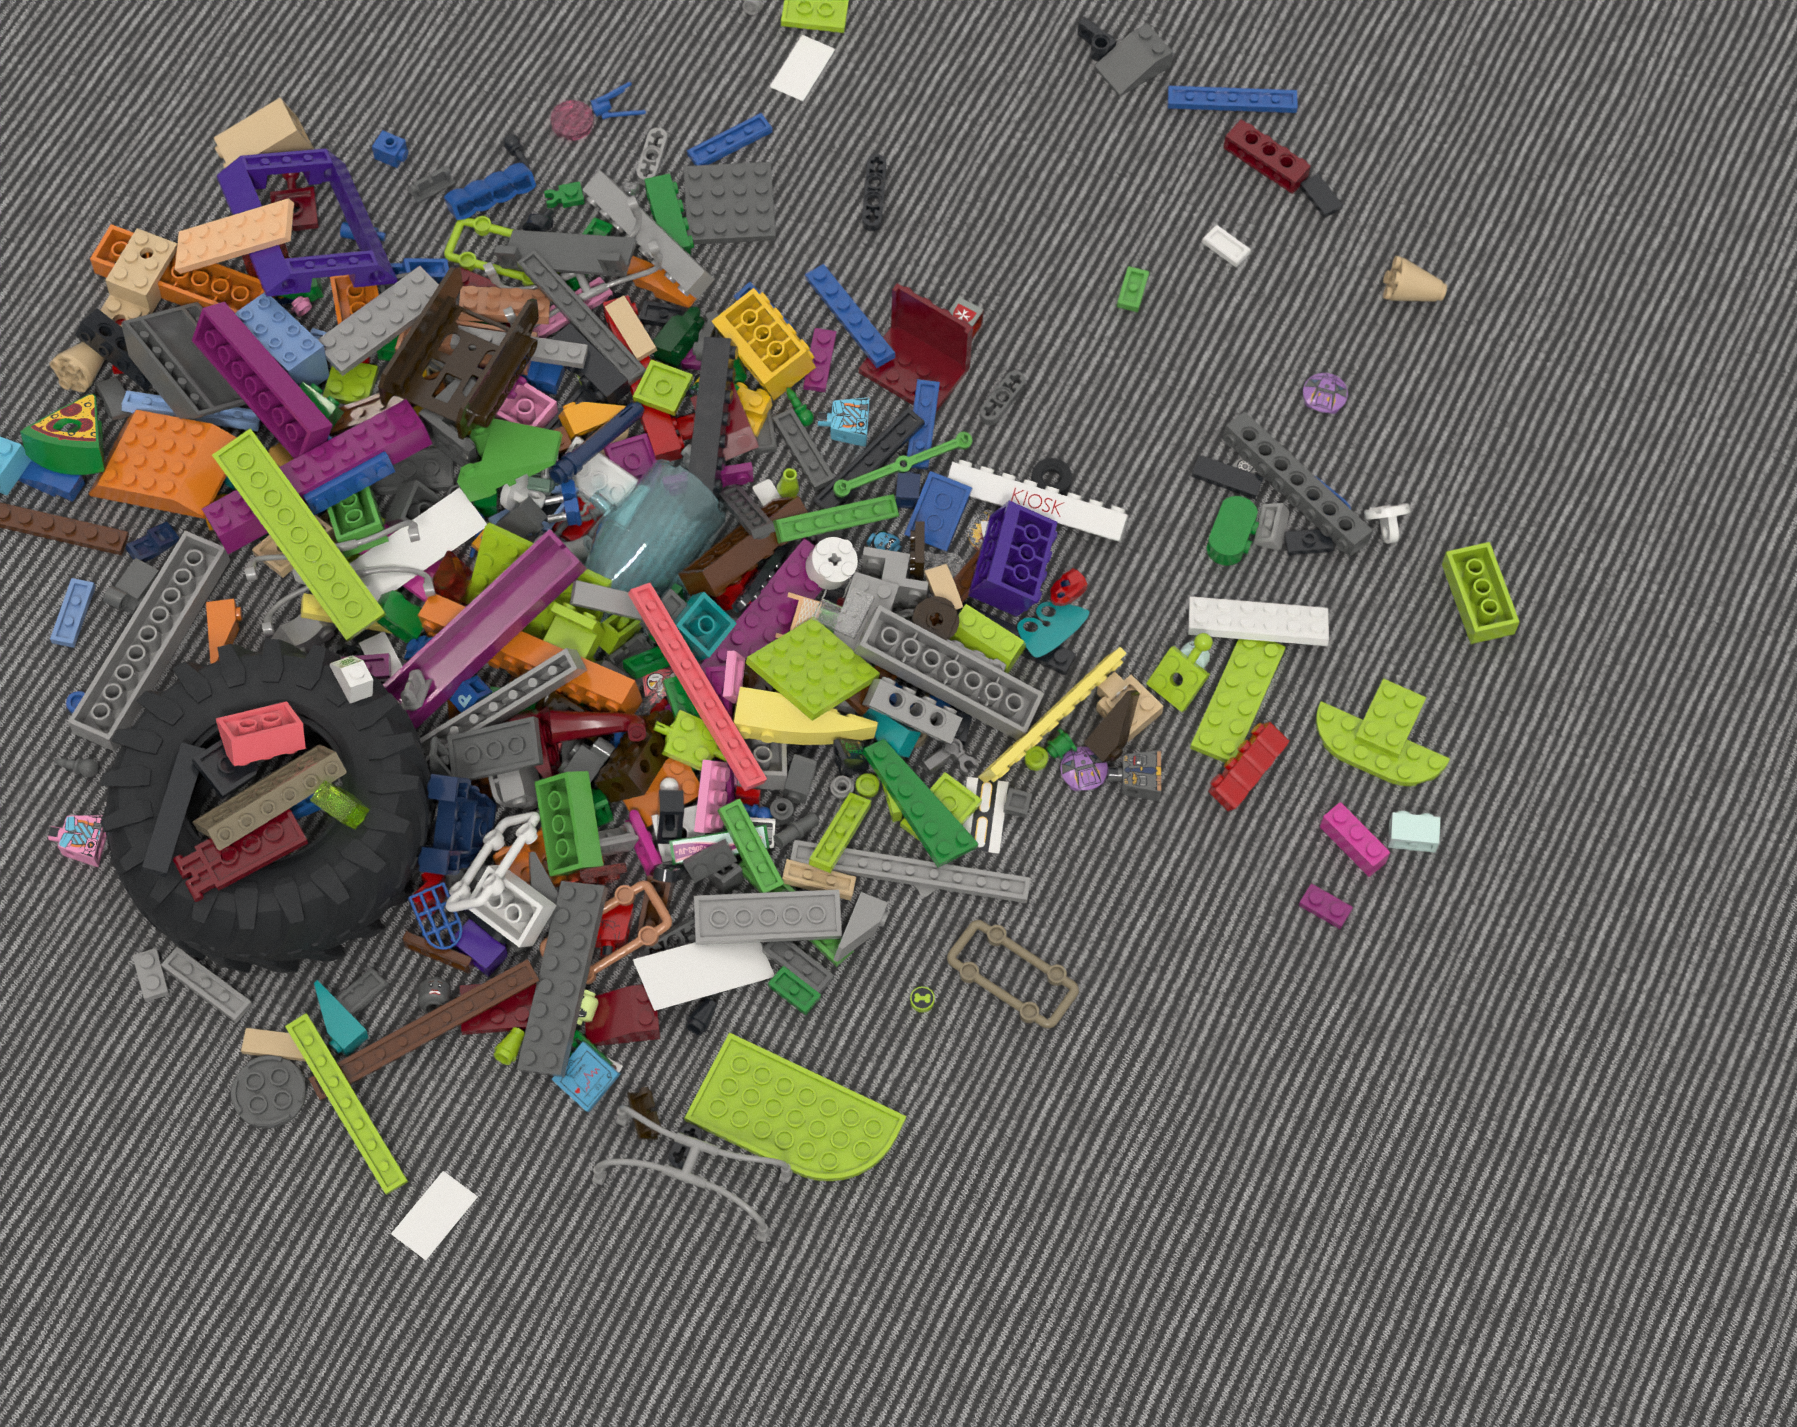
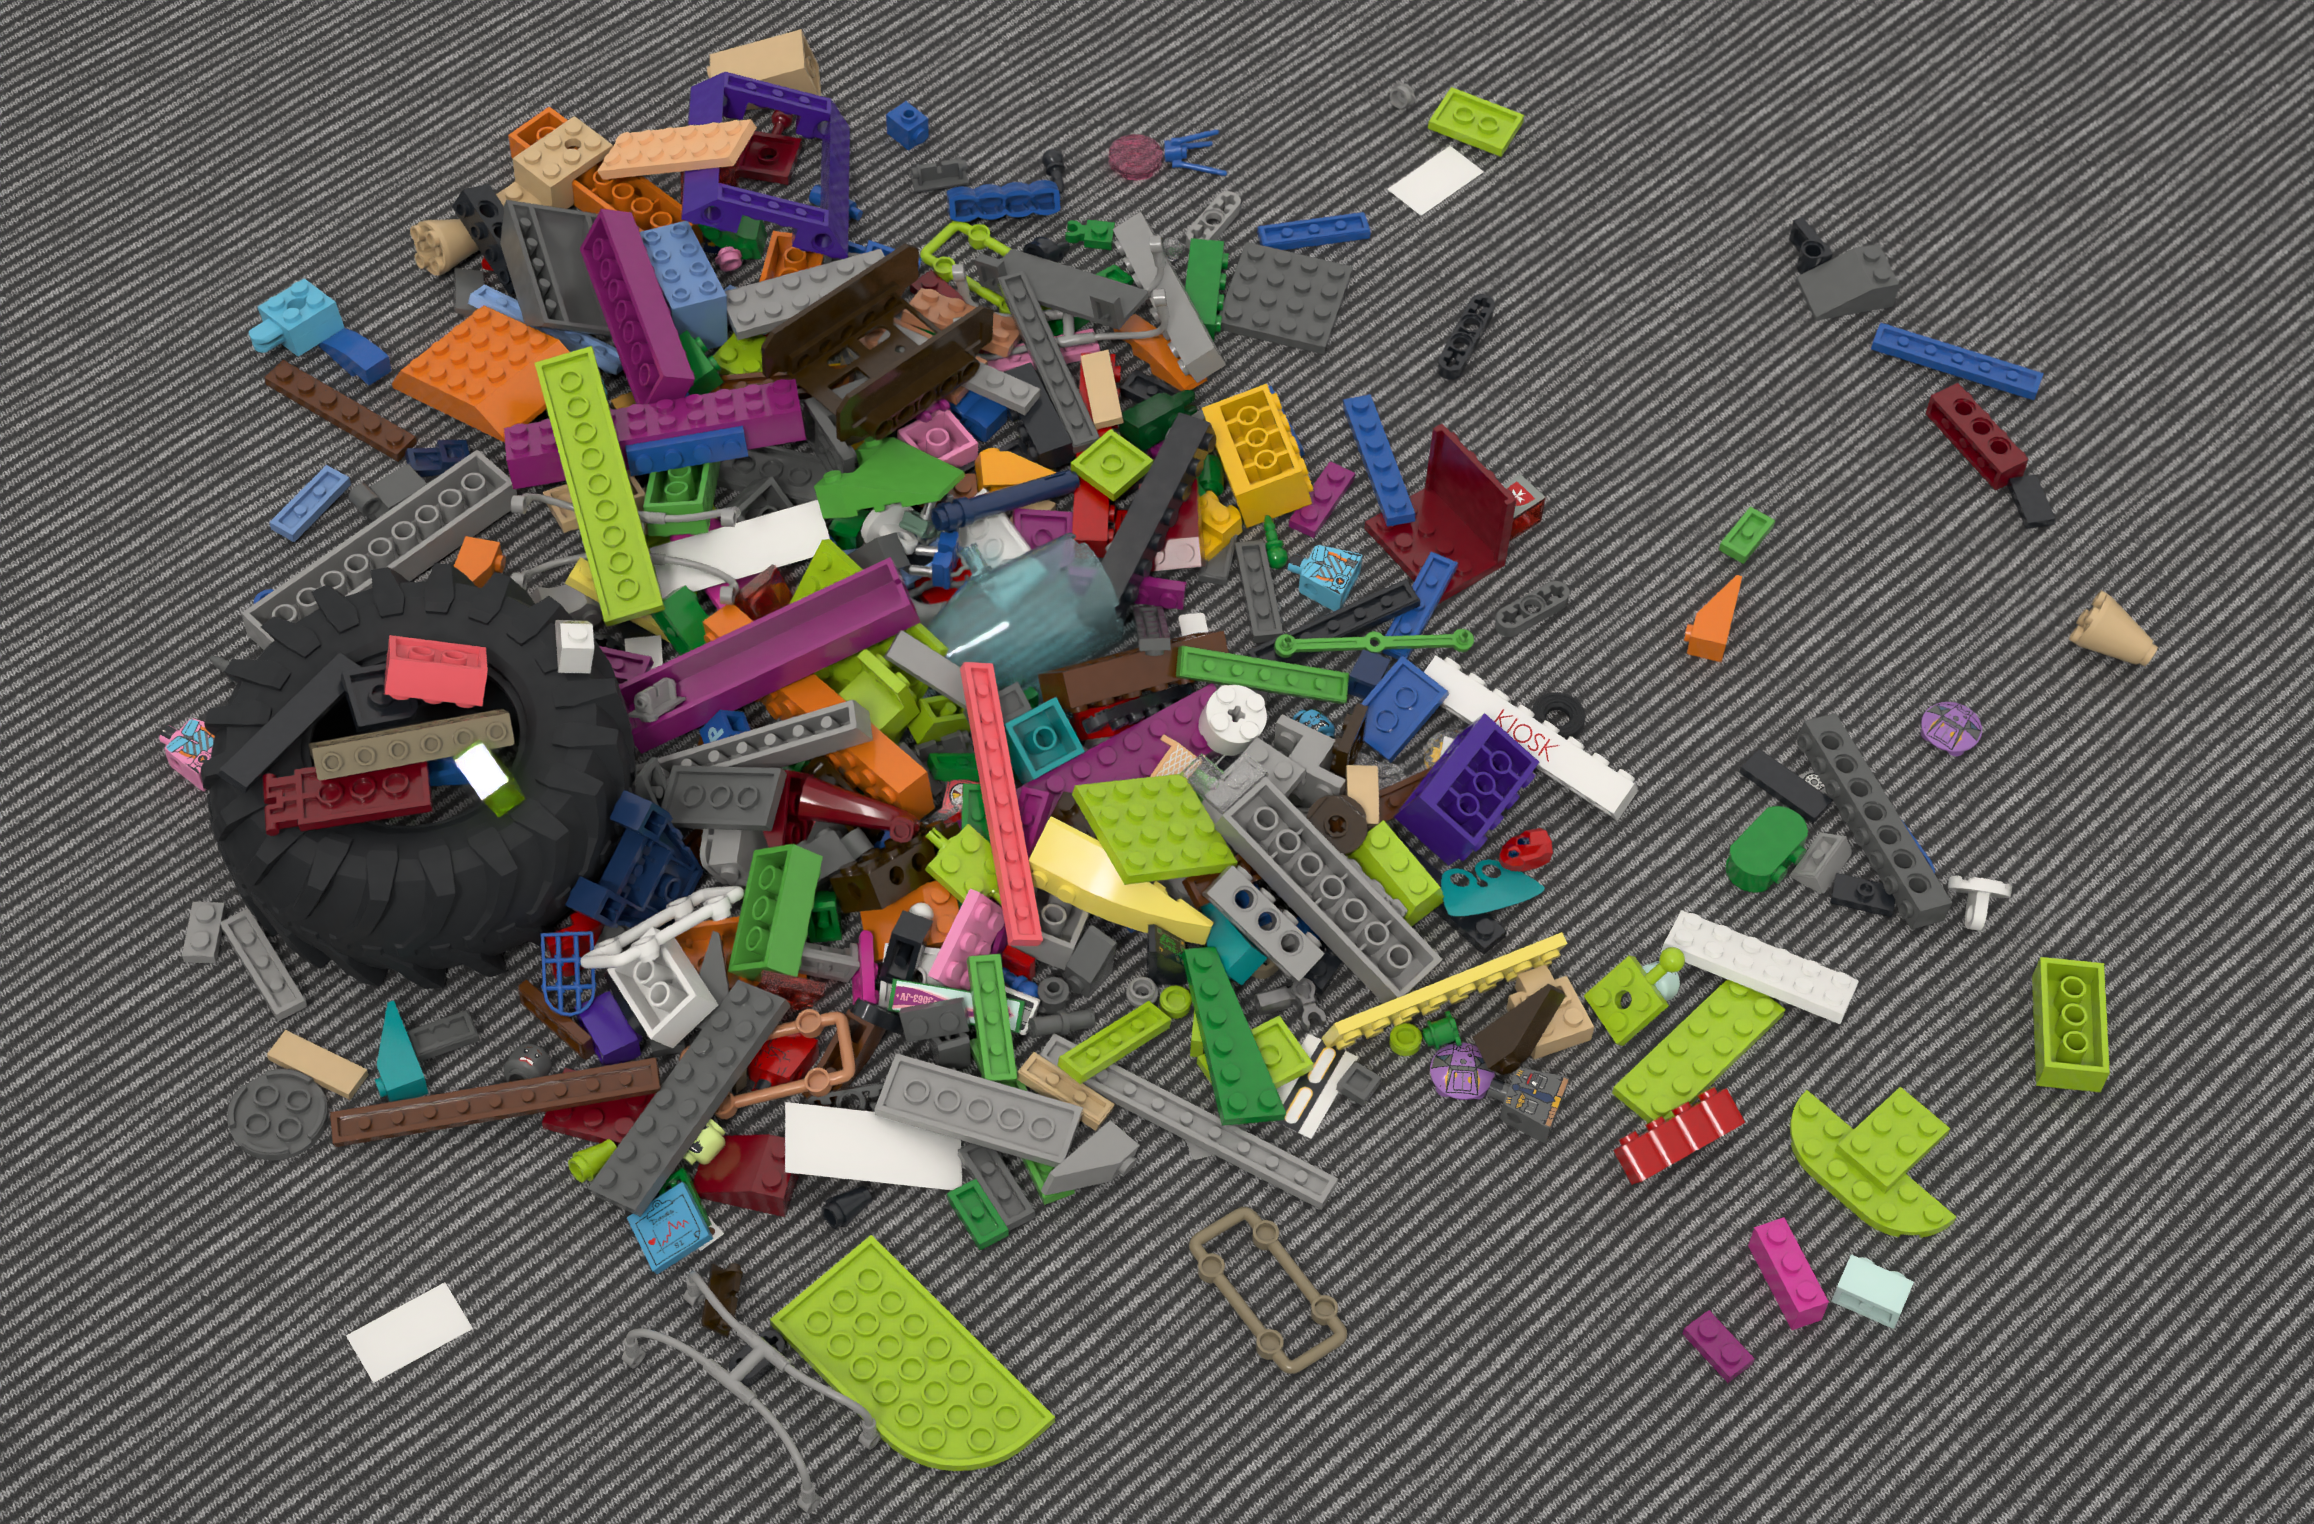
camera: 20 degrees right, 10 degrees down
green piece [20,394,105,475] -> none
lime plate [285,1013,408,1195] -> none
bright pink tile [723,651,745,703] -> none
lime cone [777,468,799,498] -> none
tile [910,987,935,1012] -> none
white tile [1202,225,1251,267] -> none
none -> orange slope [1684,575,1742,662]

